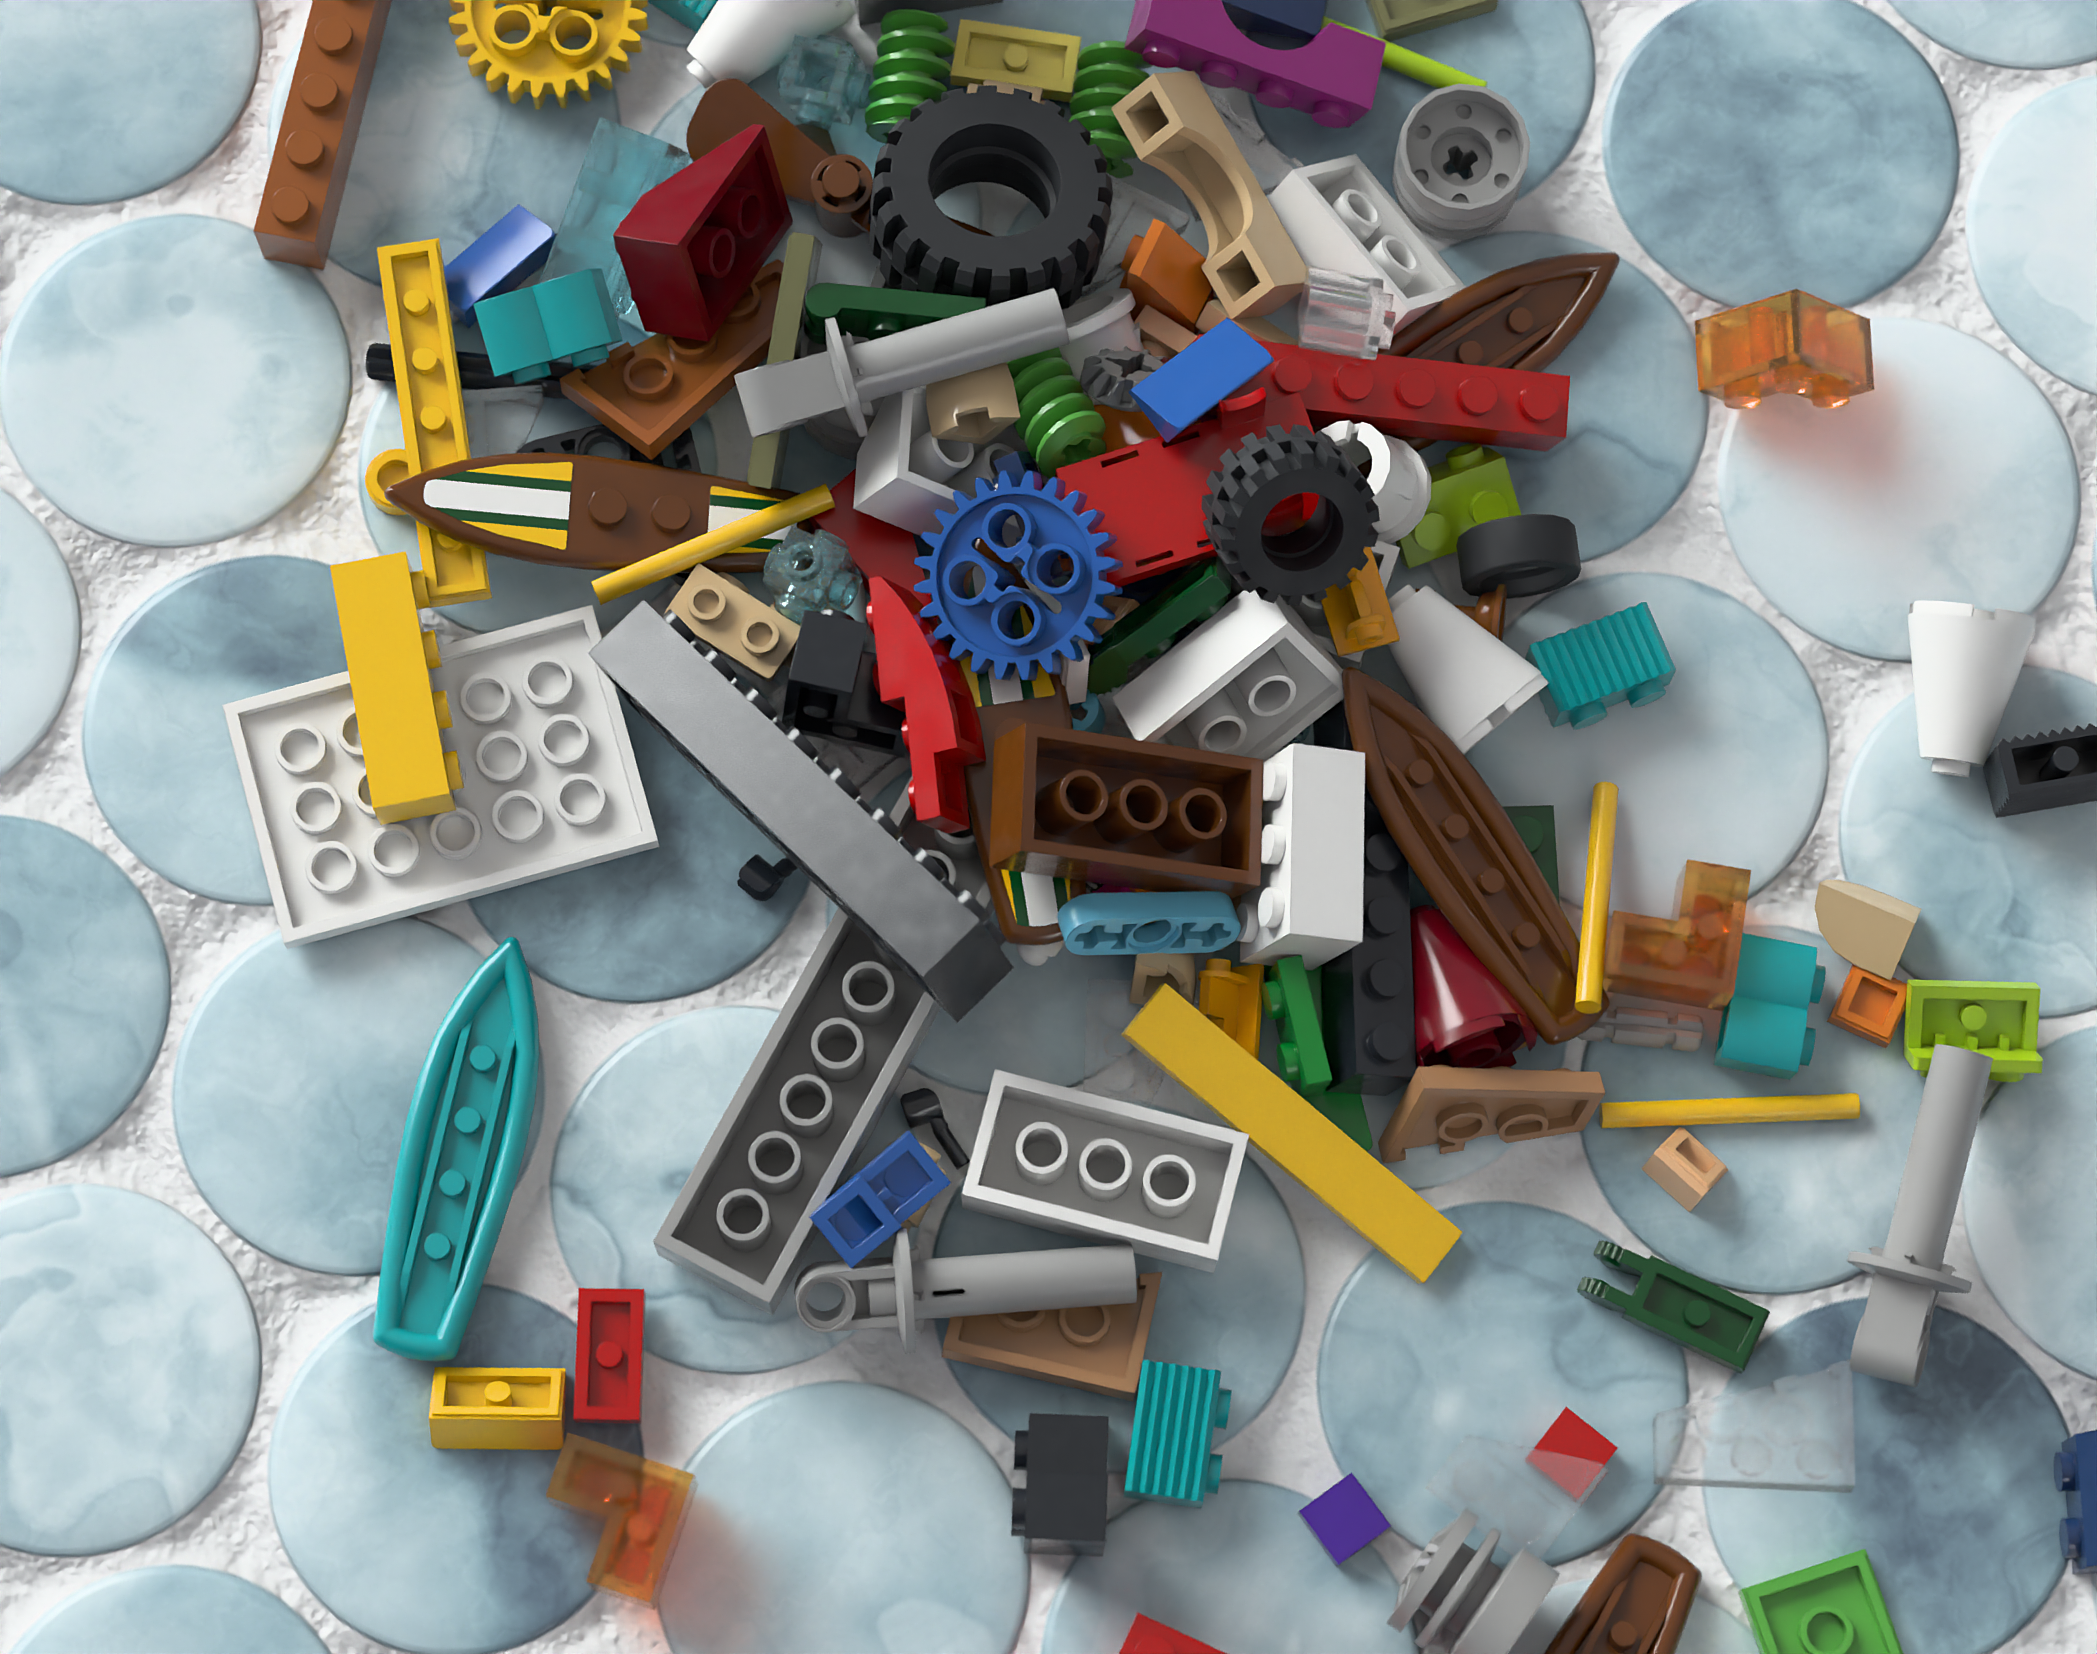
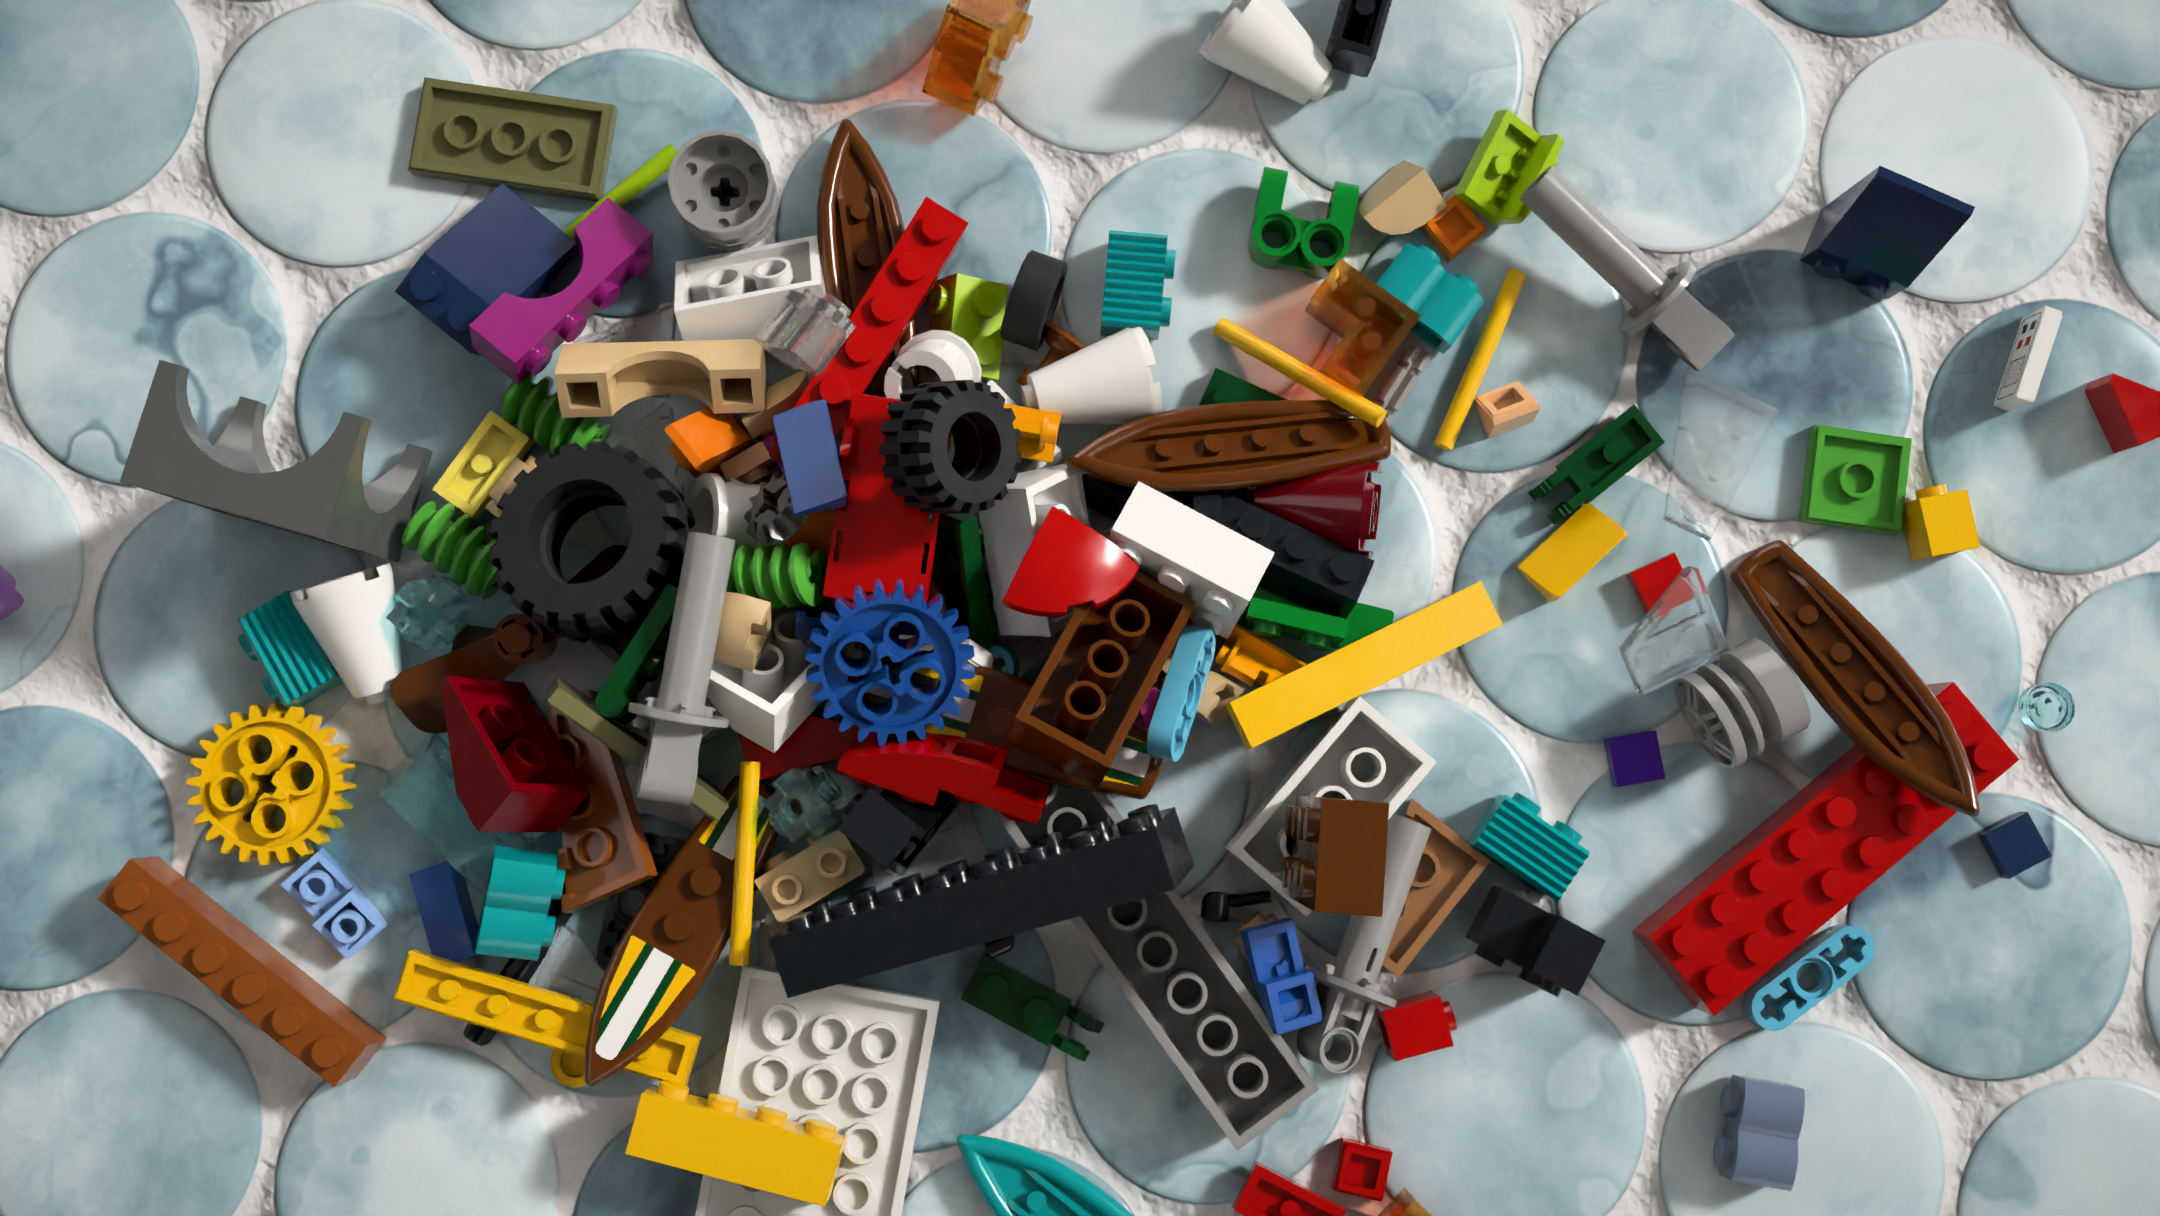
camera: 65 degrees left, 10 degrees up
medium nougat wing [1378,1065,1605,1164] -> none
none -> light blue slope [280,847,387,960]
none -> dark green hinge [961,953,1105,1061]
none -> red brick [1002,506,1140,617]
none -> green piece [1248,167,1359,278]
none -> reddish brown brick [1282,795,1389,917]
none -> red tile [1331,1138,1393,1202]
none -> red brick [1375,991,1457,1061]
none -> yellow slope [1516,503,1628,603]

